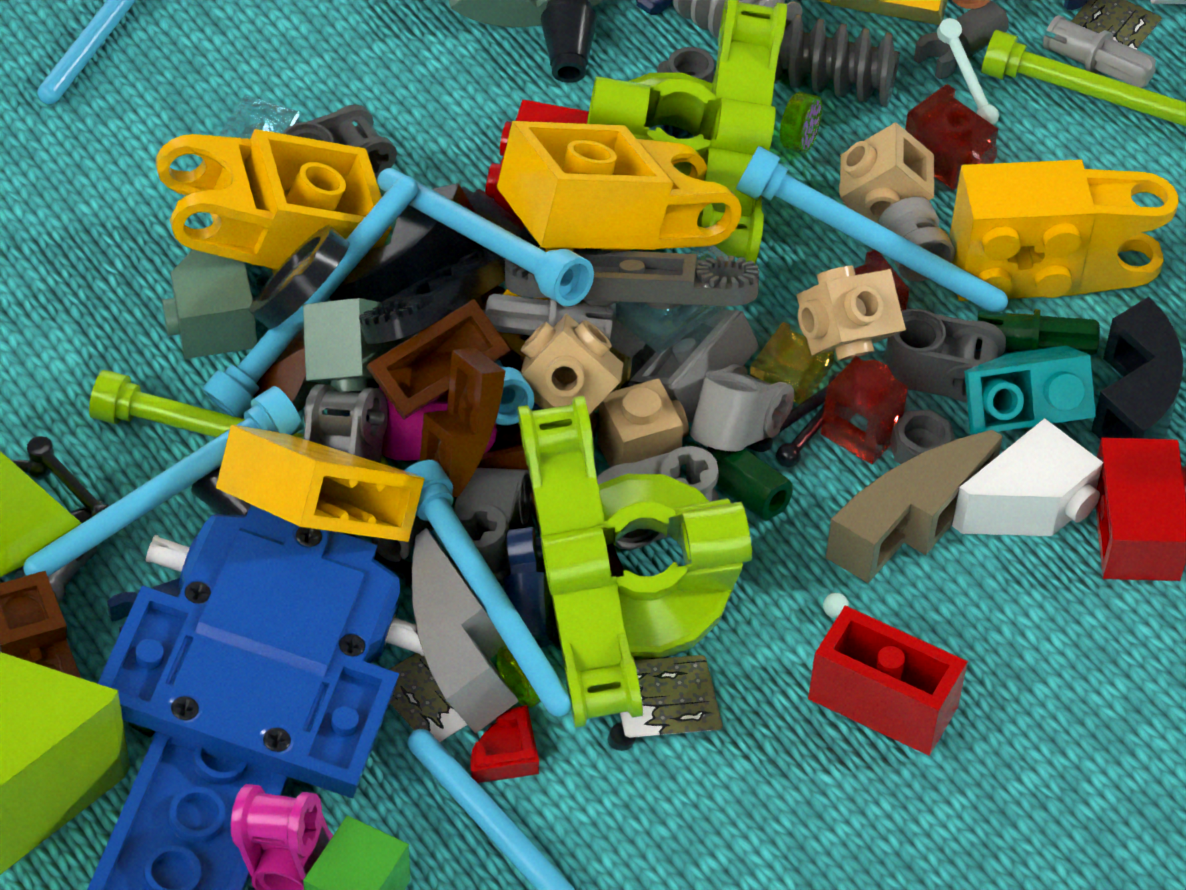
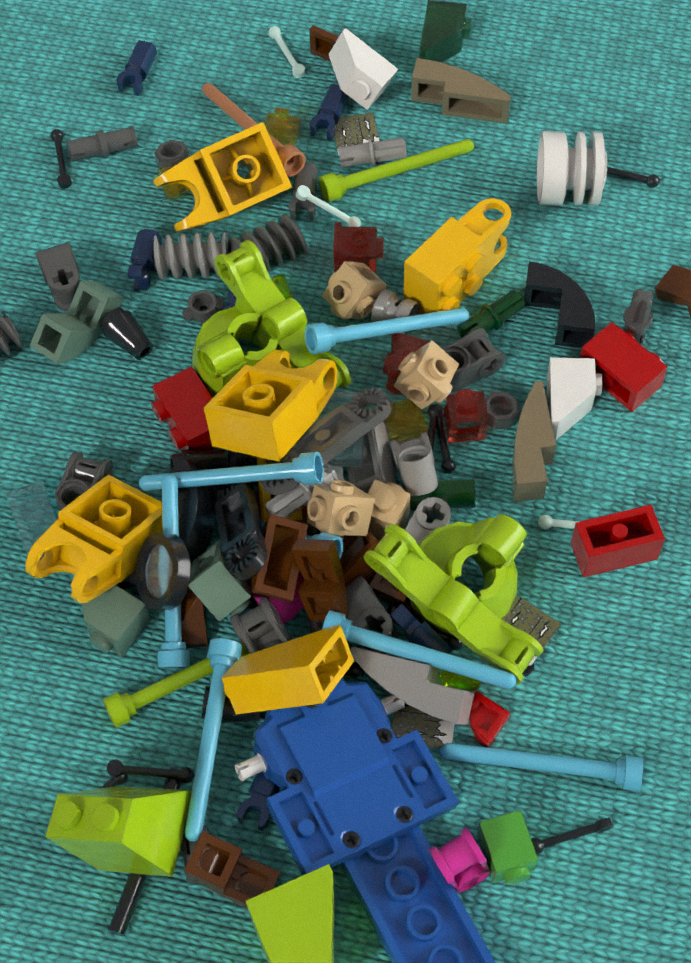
camera: 40 degrees left, 10 degrees up
teal slope [964,345,1096,435] -> none

